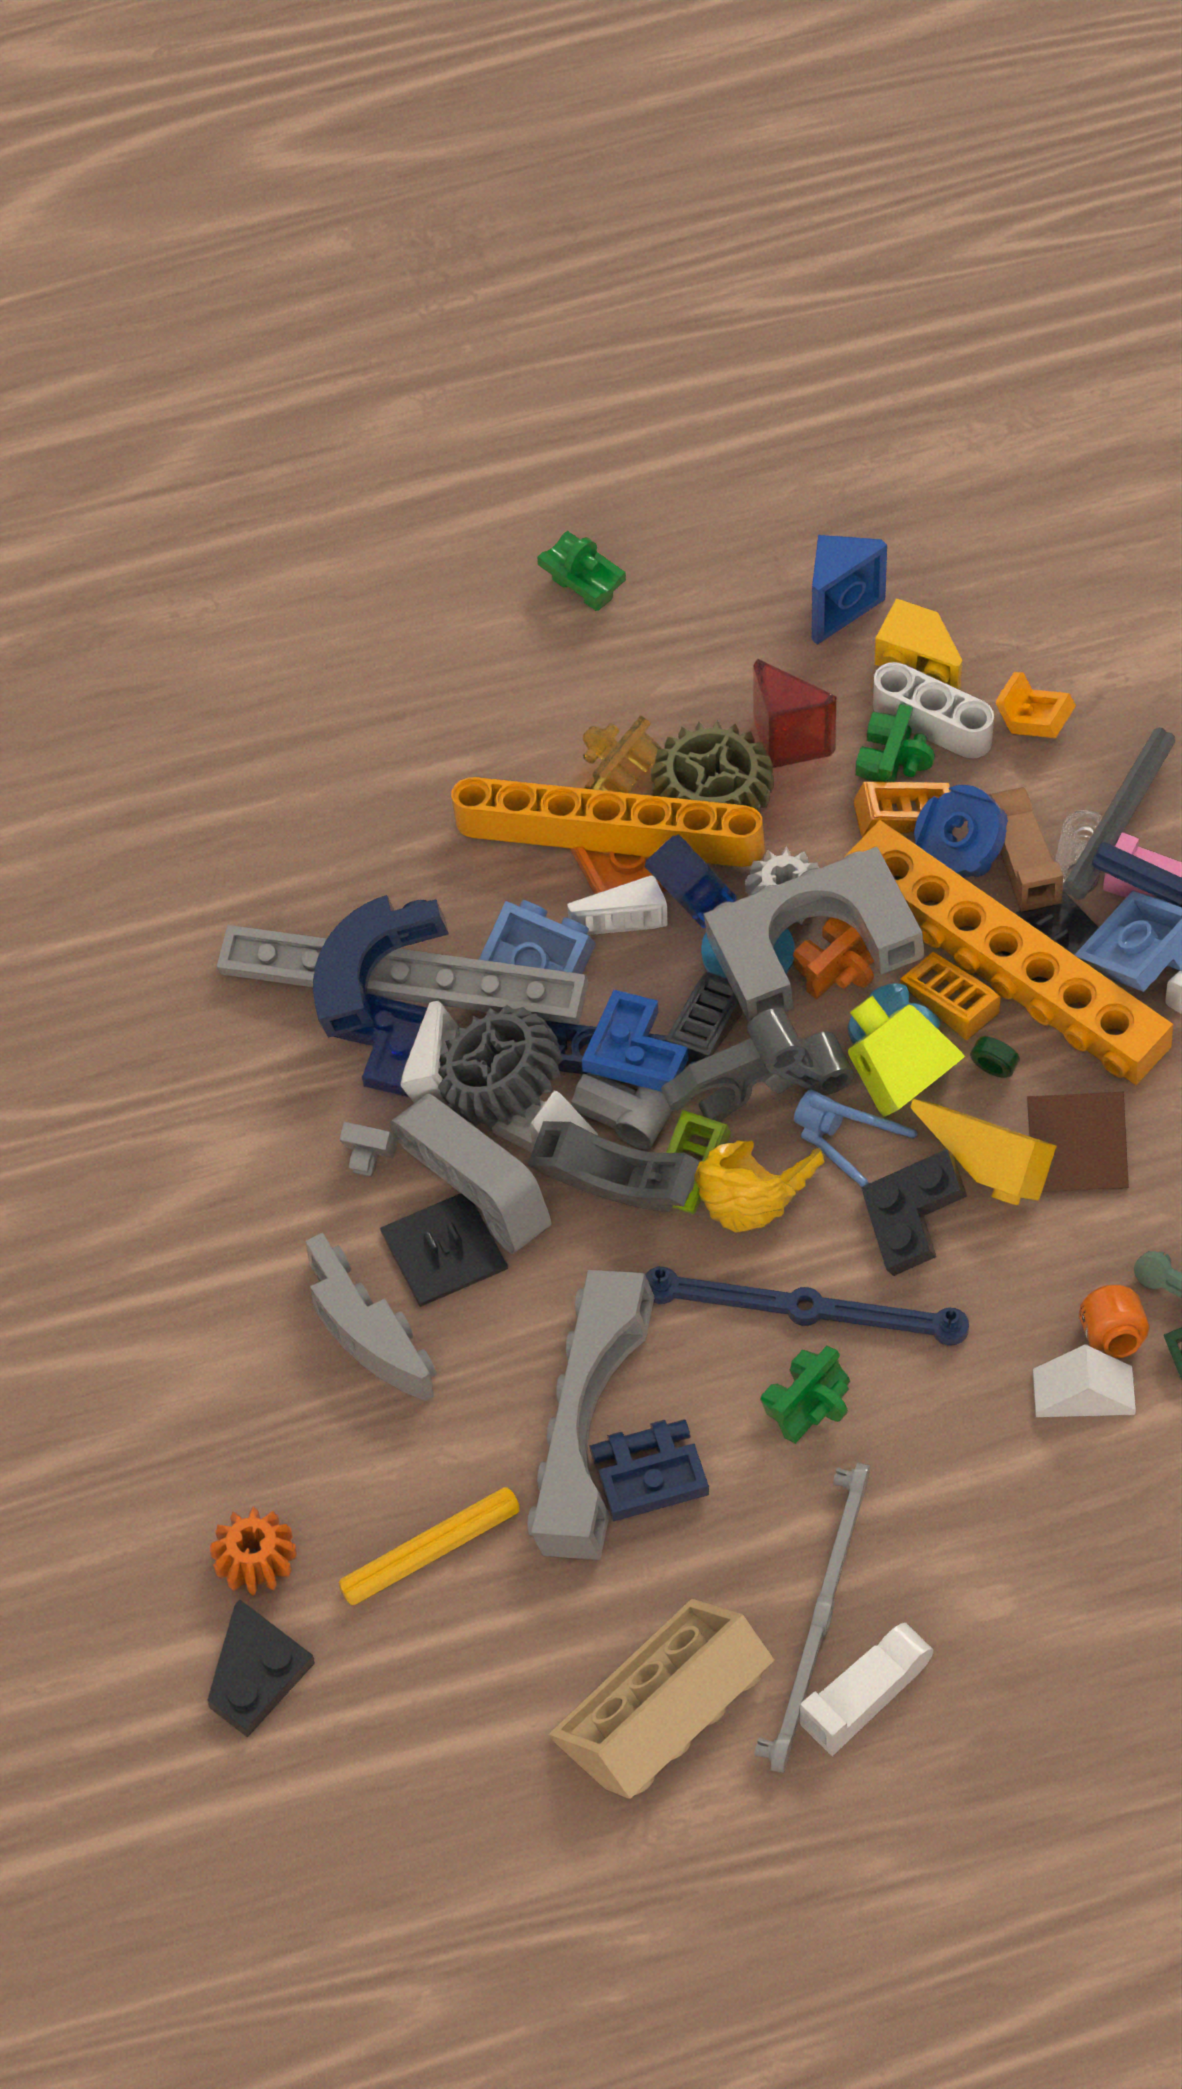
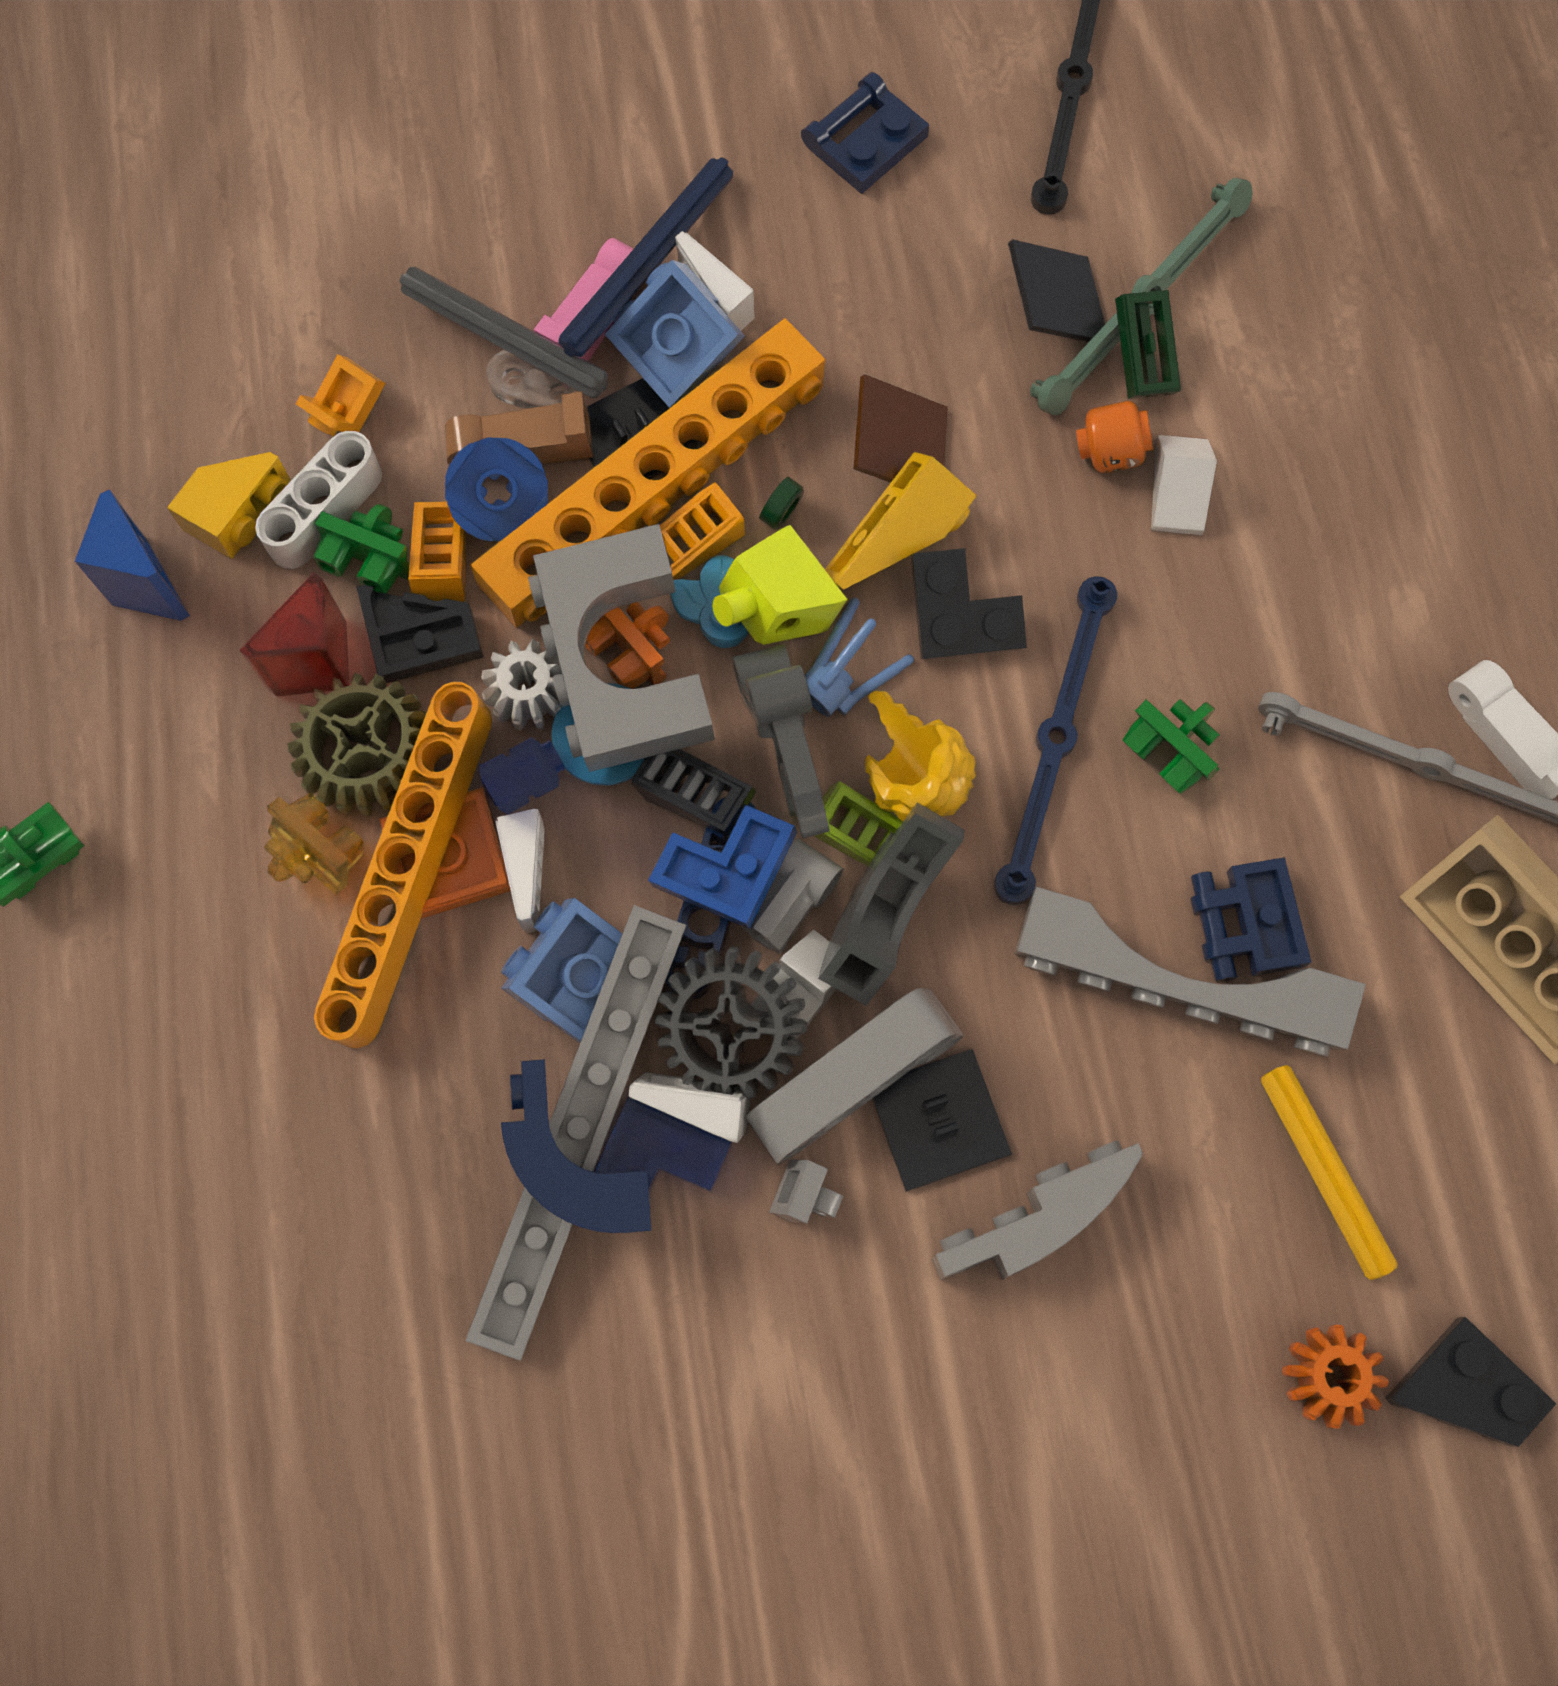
camera: 85 degrees left, 15 degrees up
none -> black wing [356,585,484,683]

